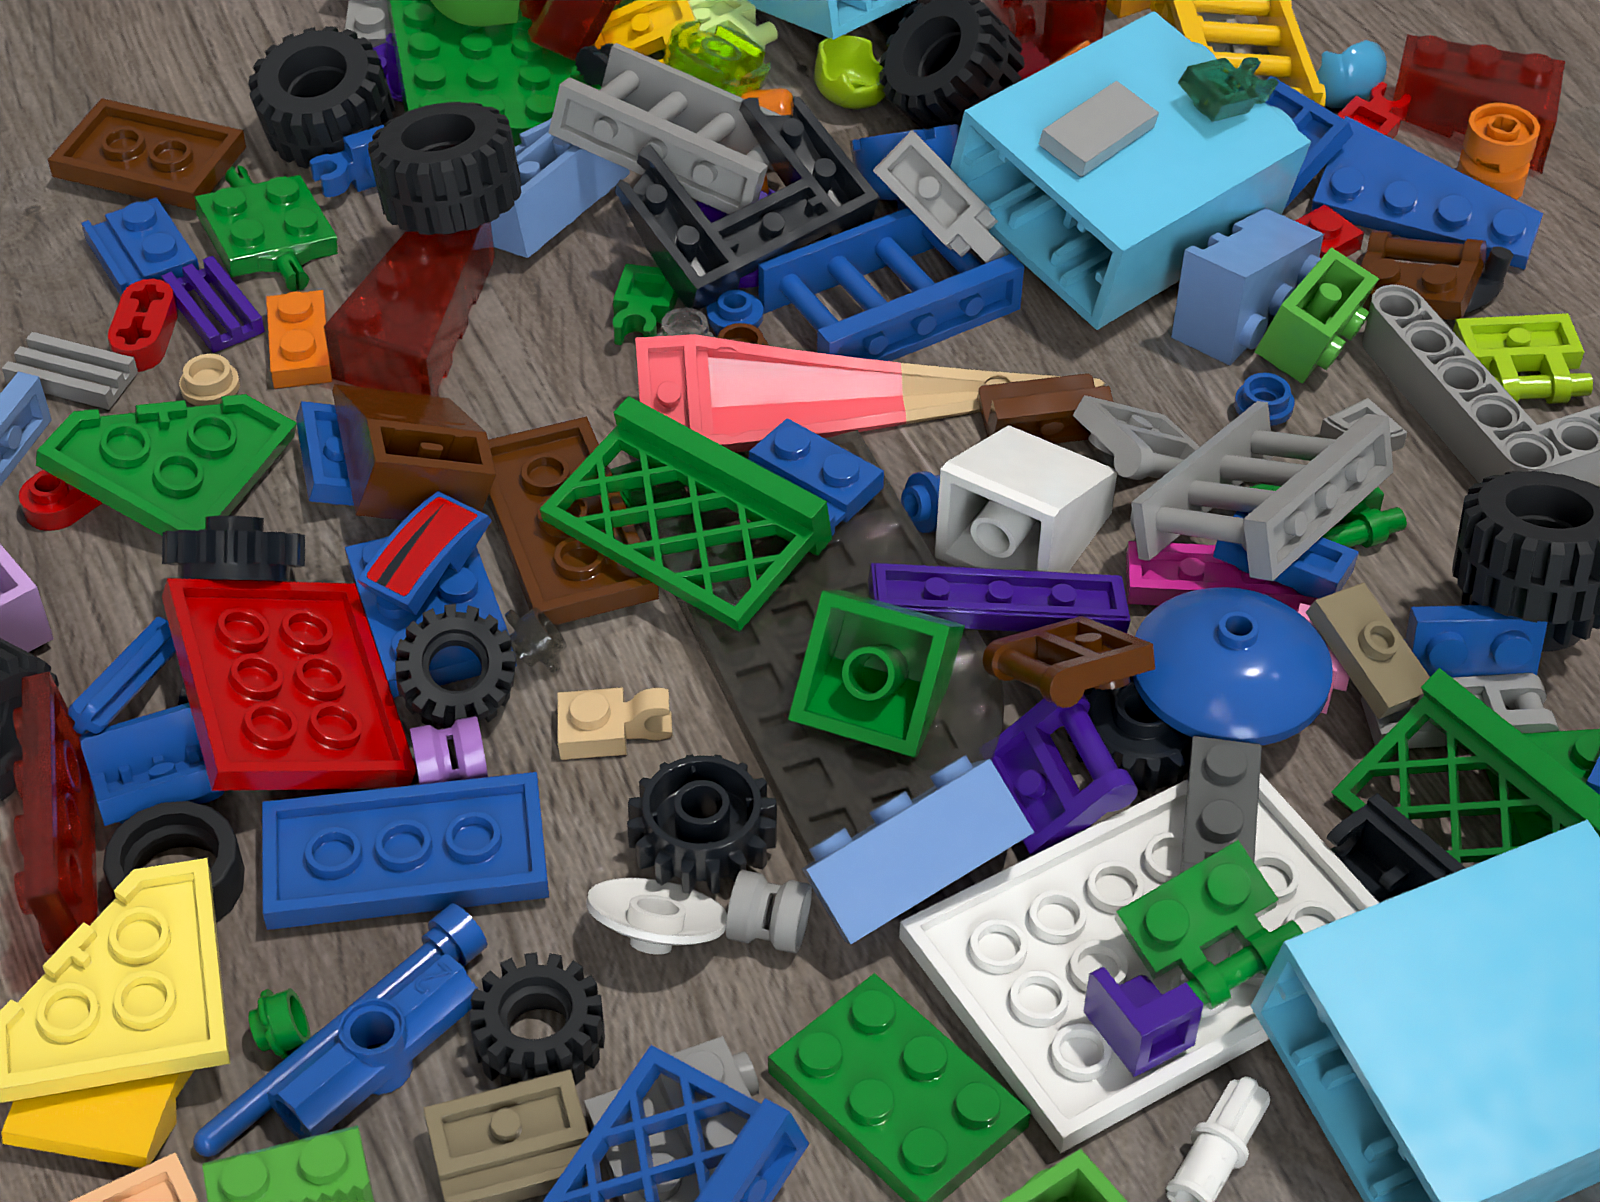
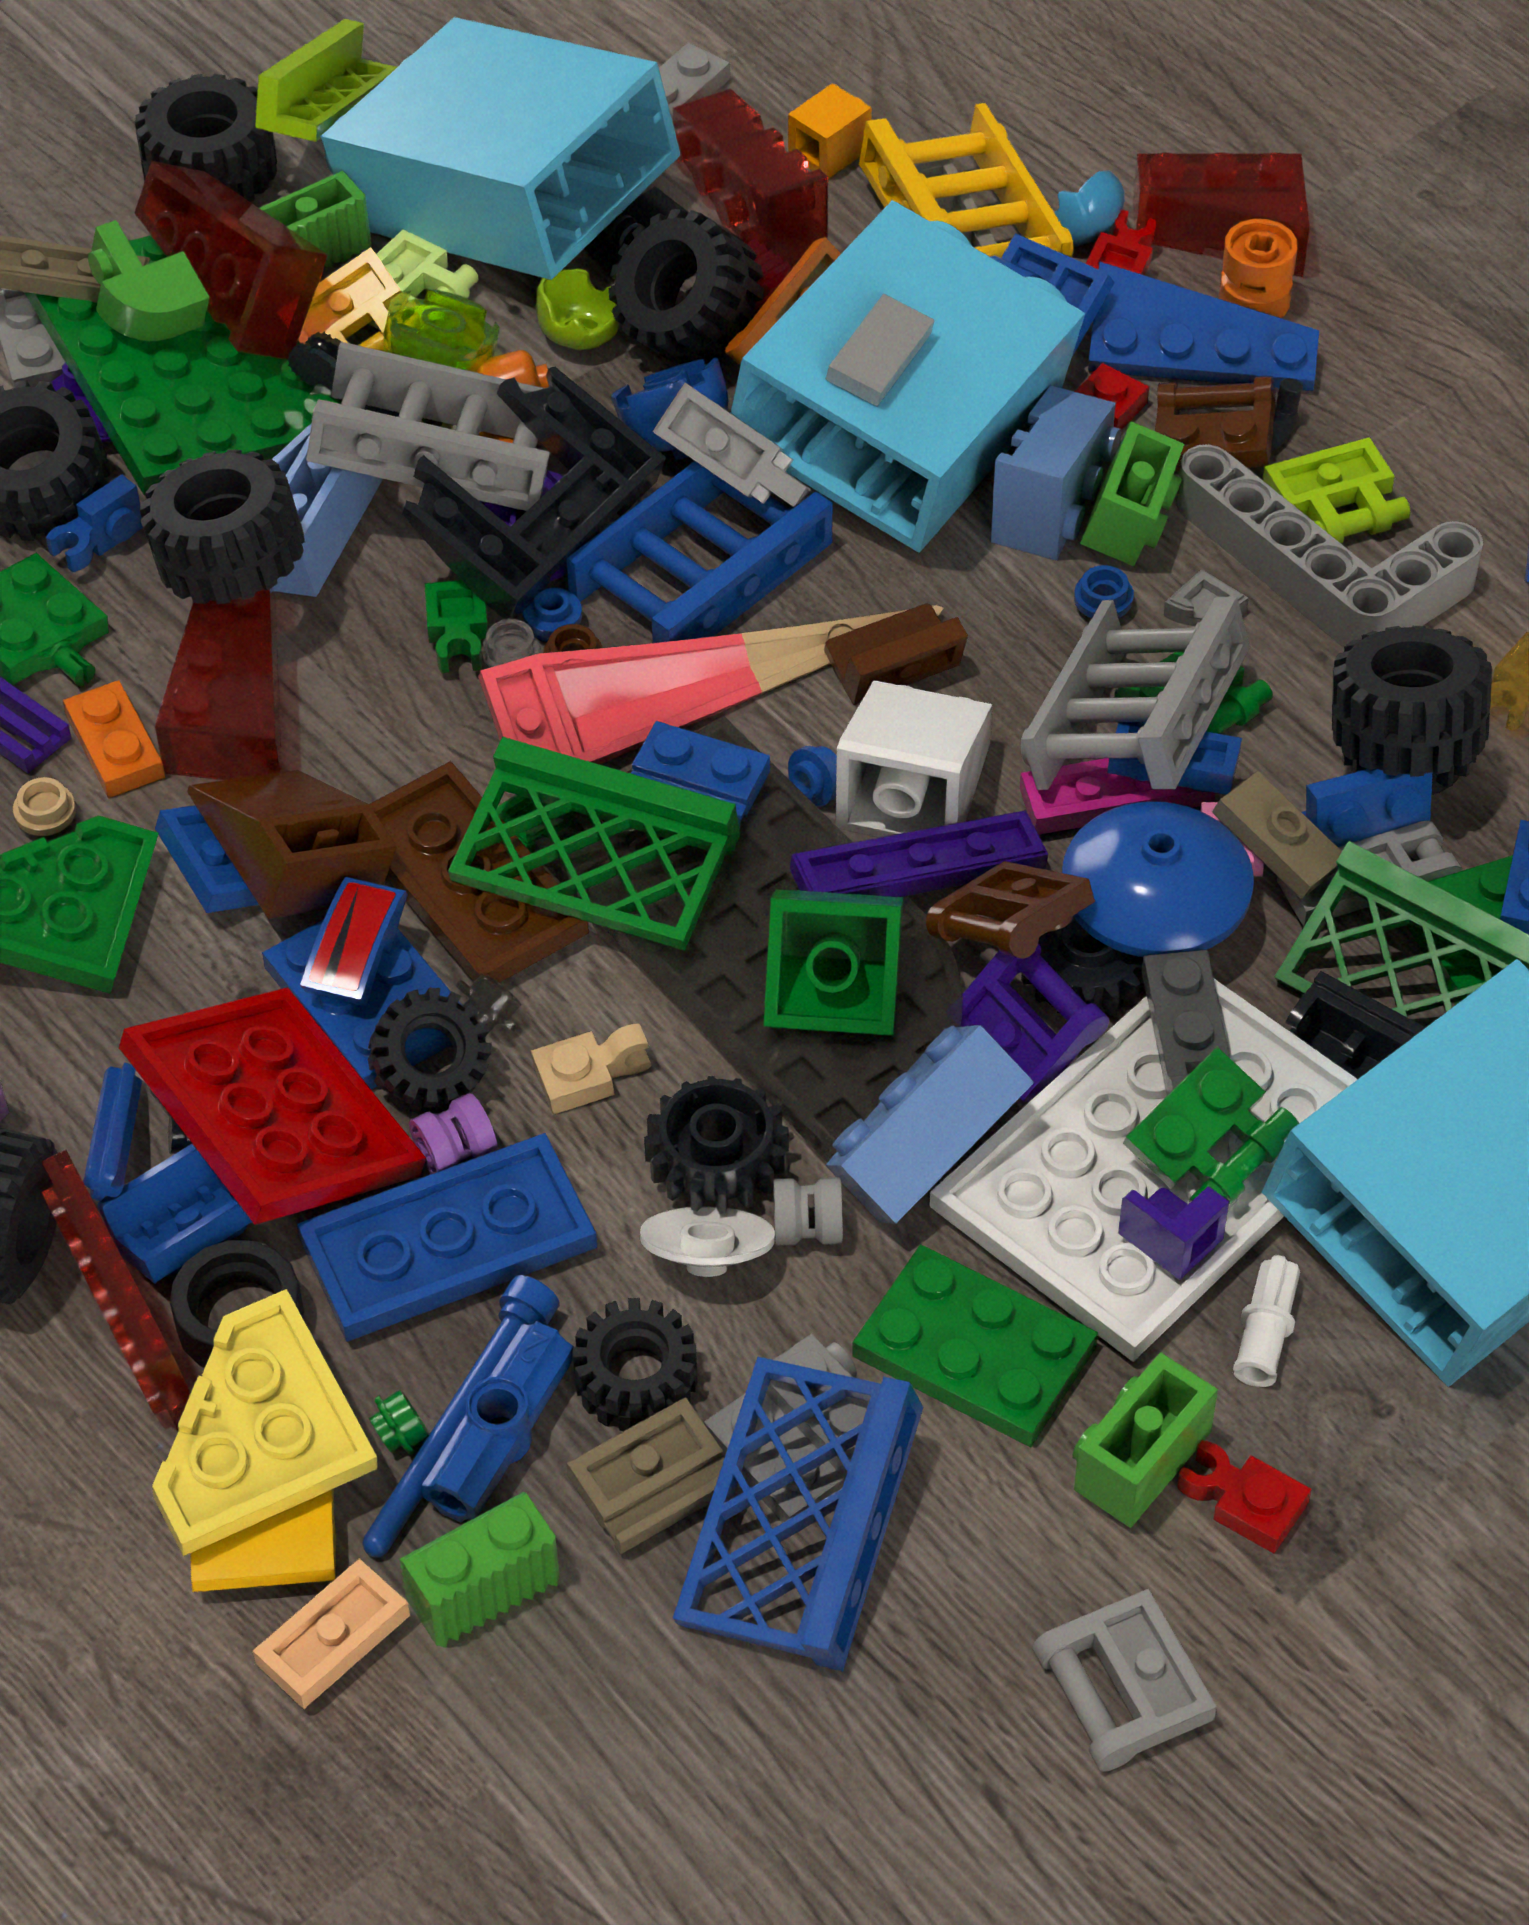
camera: 15 degrees left, 5 degrees up
black gear [162,516,305,582] -> none
light grey plate [1073,395,1200,480] -> none
clear green plate [1178,57,1279,122] -> none

